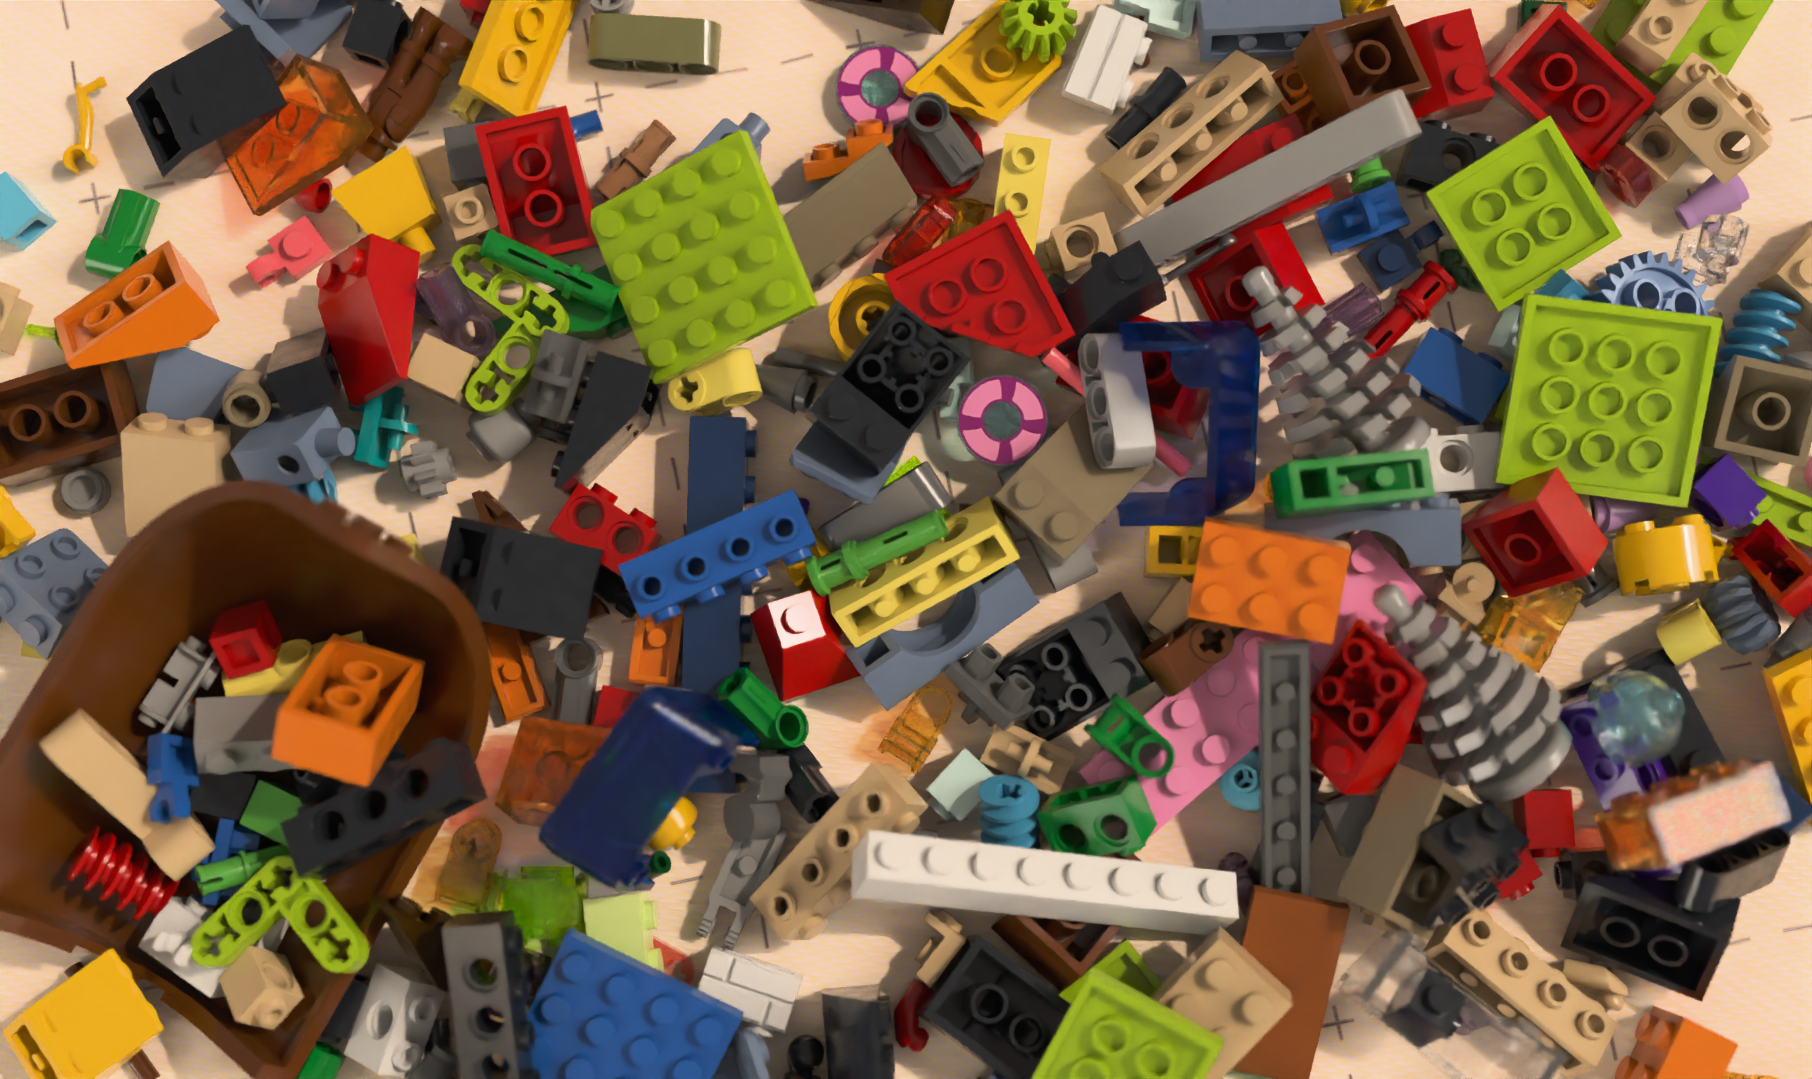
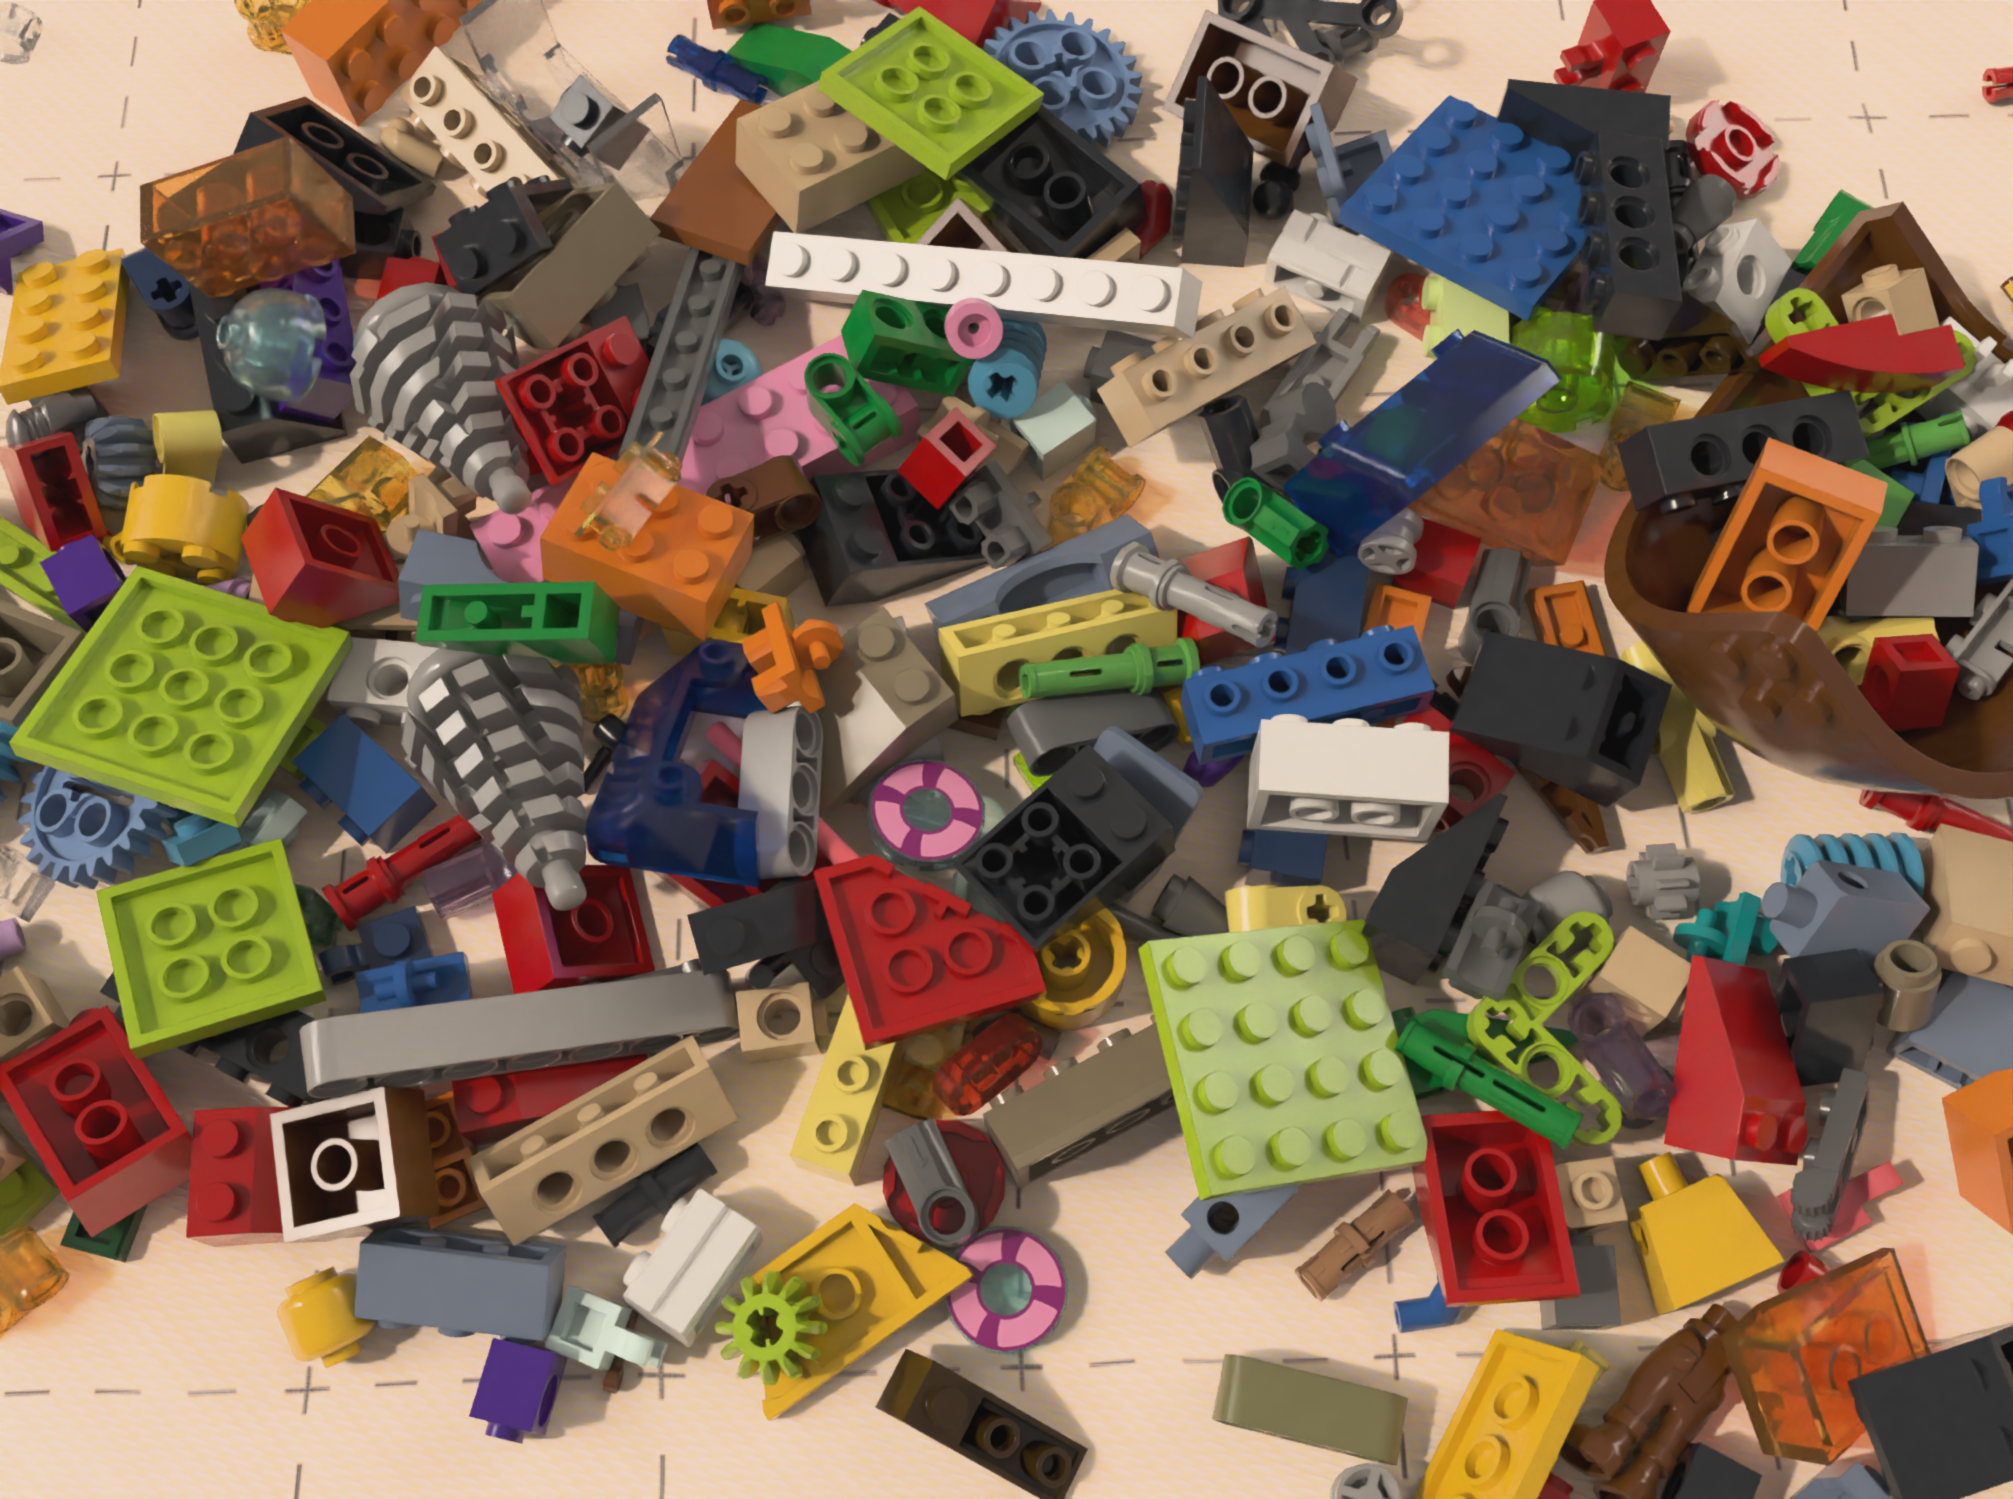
camera: 175 degrees left, 15 degrees down
orange slope [803,119,894,181] -> none
clear red beam [1599,144,1653,208] -> none
none -> clear yellow hinge [574,430,682,552]
none -> black hand [583,713,635,794]
none -> orange hips [742,601,843,714]
none -> red brick [897,407,997,510]
none -> bright pink tile [944,297,1003,359]
none -> light grey pin [1110,541,1277,648]
none -> white brick [1247,714,1449,841]
none -> red slope [1758,314,1965,393]
none -> dark grey hinge [1790,1068,1869,1242]

